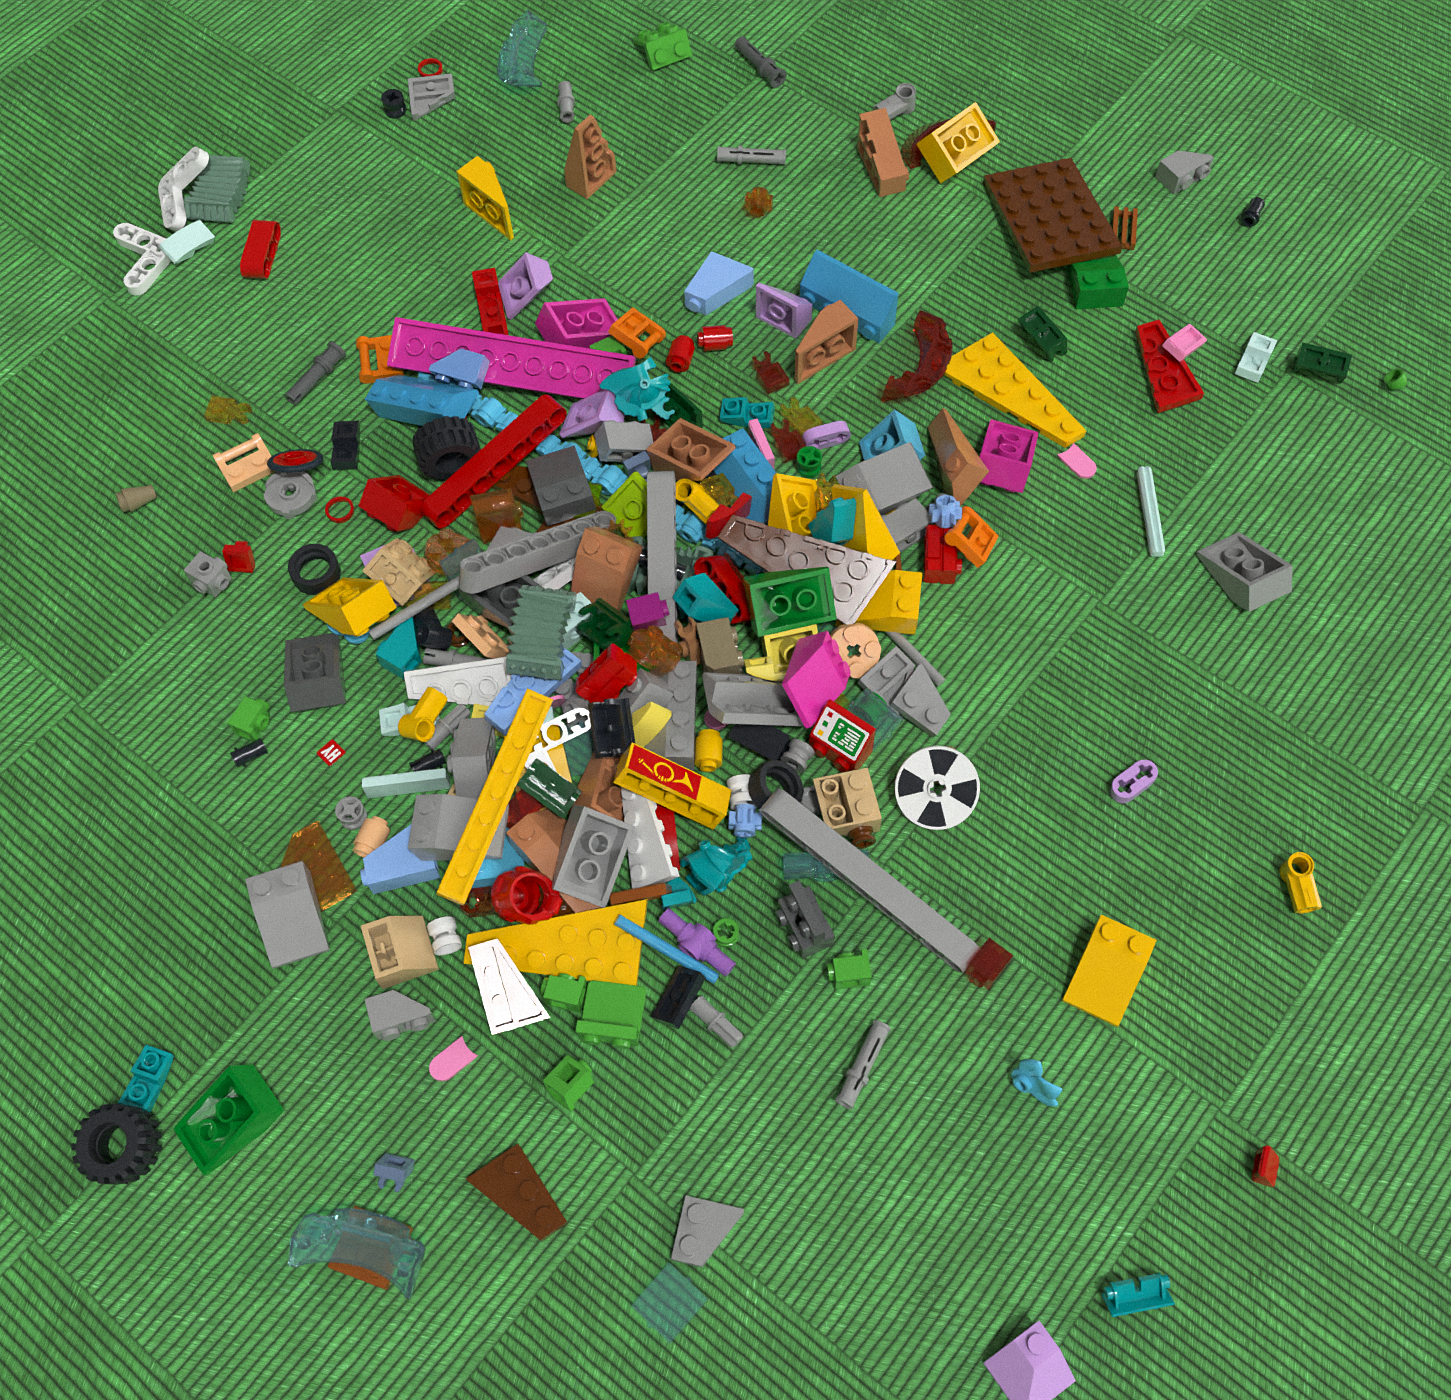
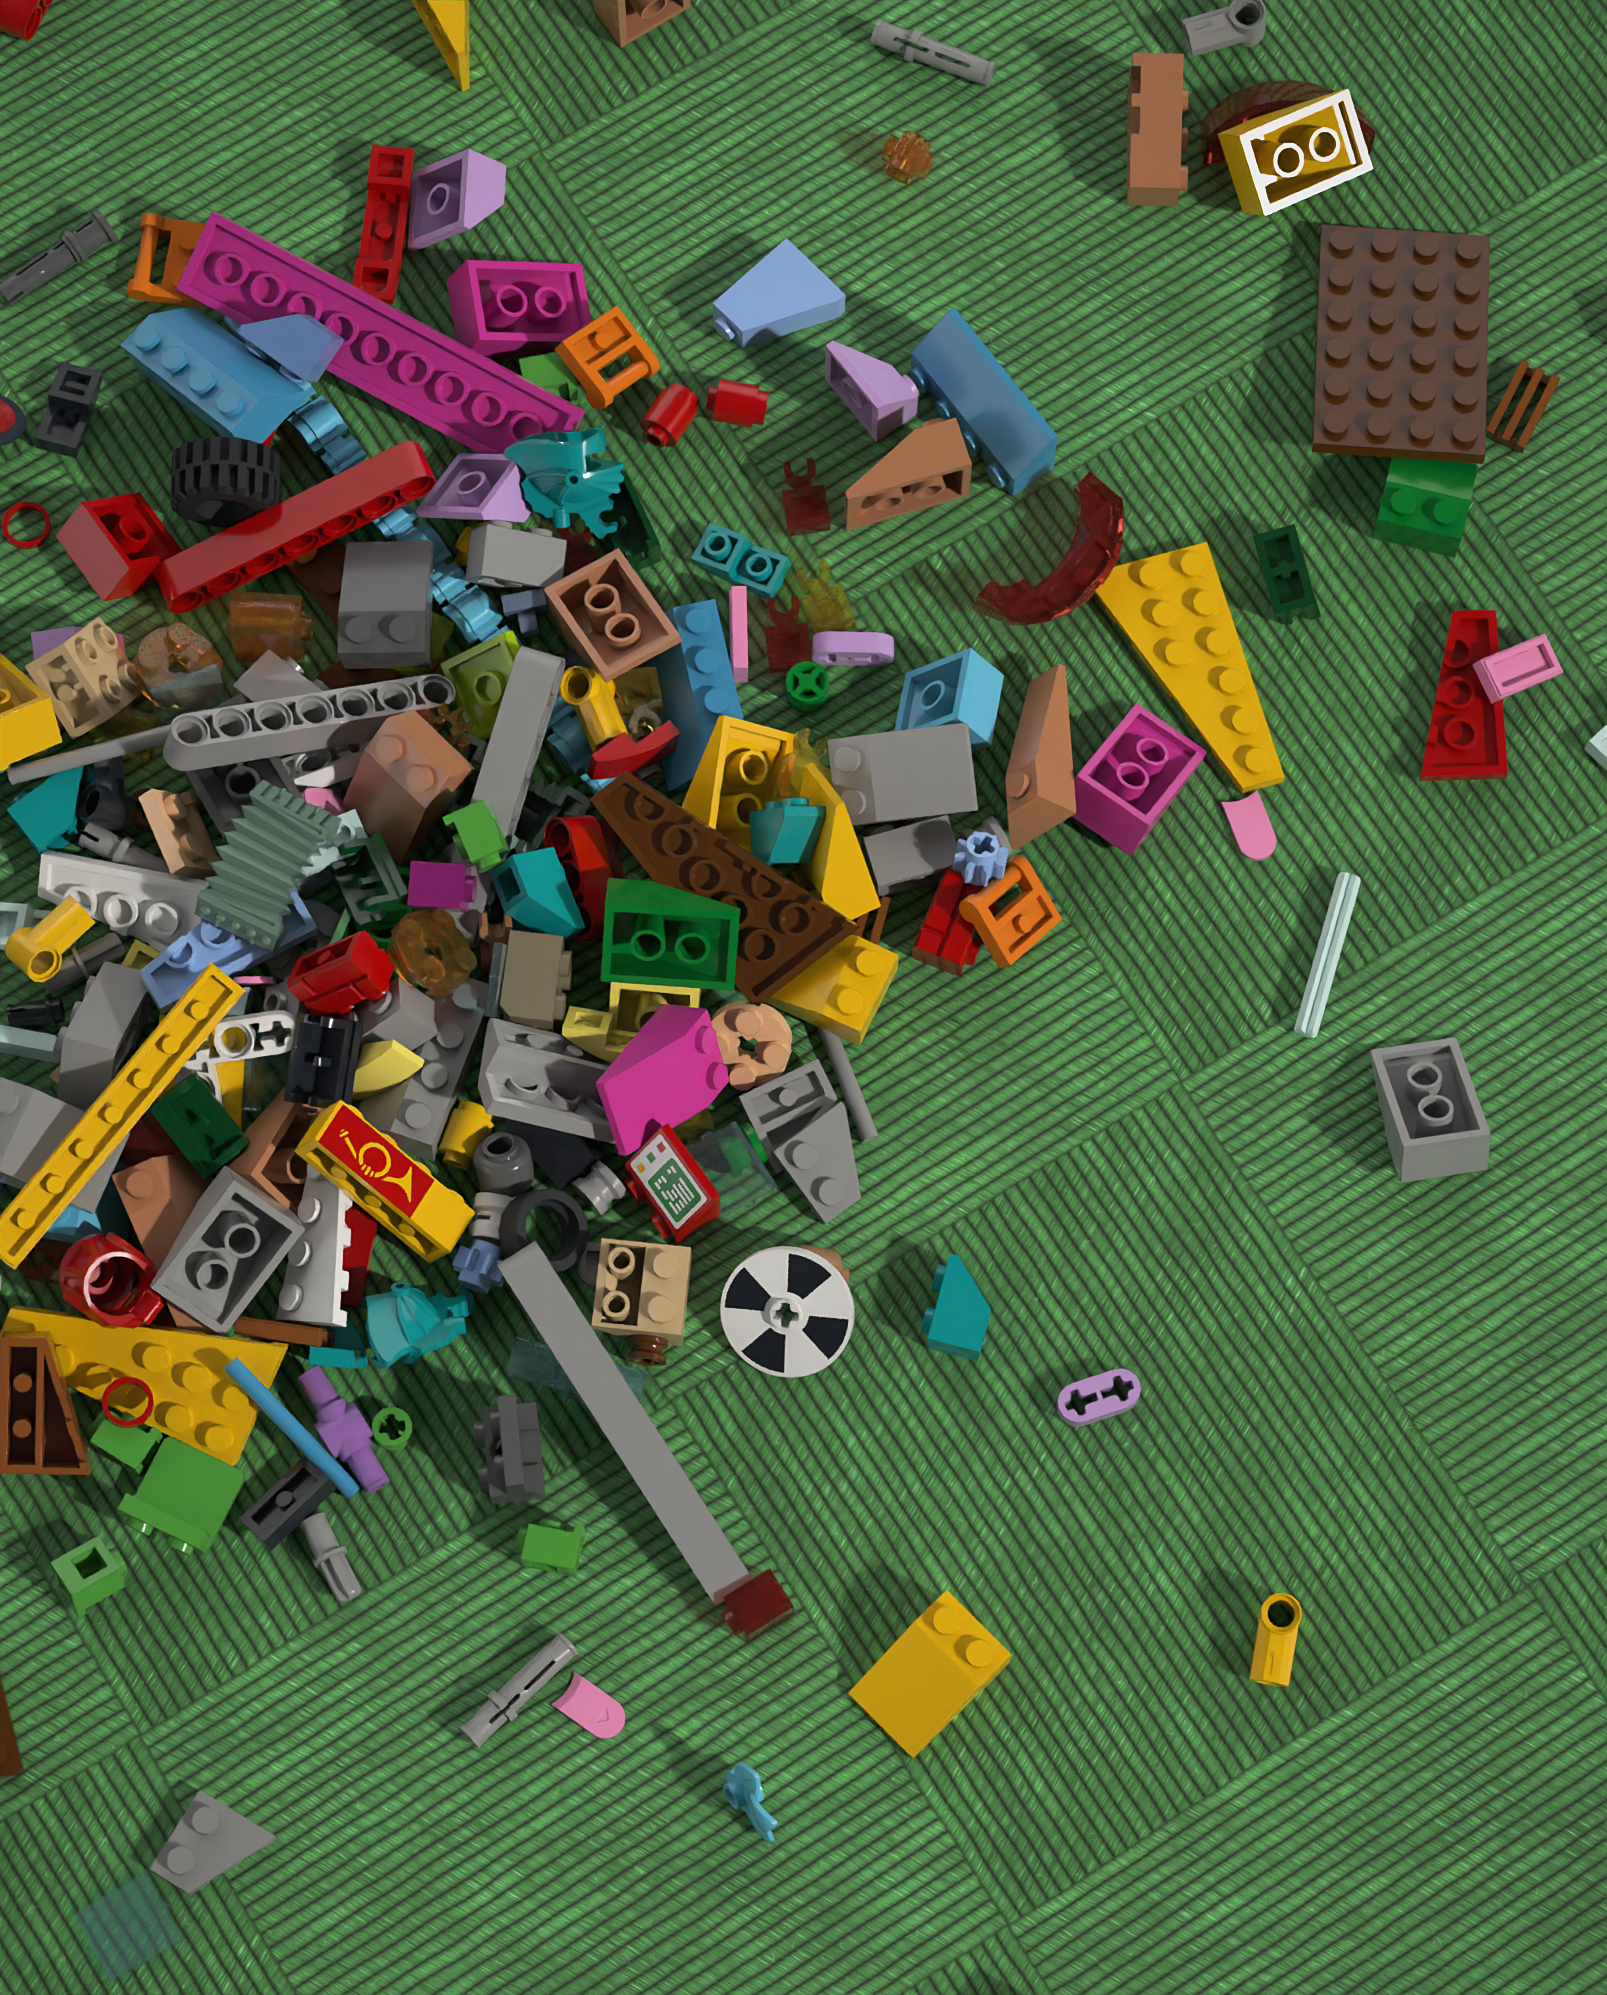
camera: 15 degrees right, 10 degrees up
none -> red piece [102,1377,154,1428]
none -> bright green brick [442,799,511,873]
none -> dark grey head [473,1132,534,1198]
none -> clear light blue piece [485,942,508,1019]
none -> bright pink piece [551,1672,625,1739]
none -> teal slope [920,1254,991,1362]

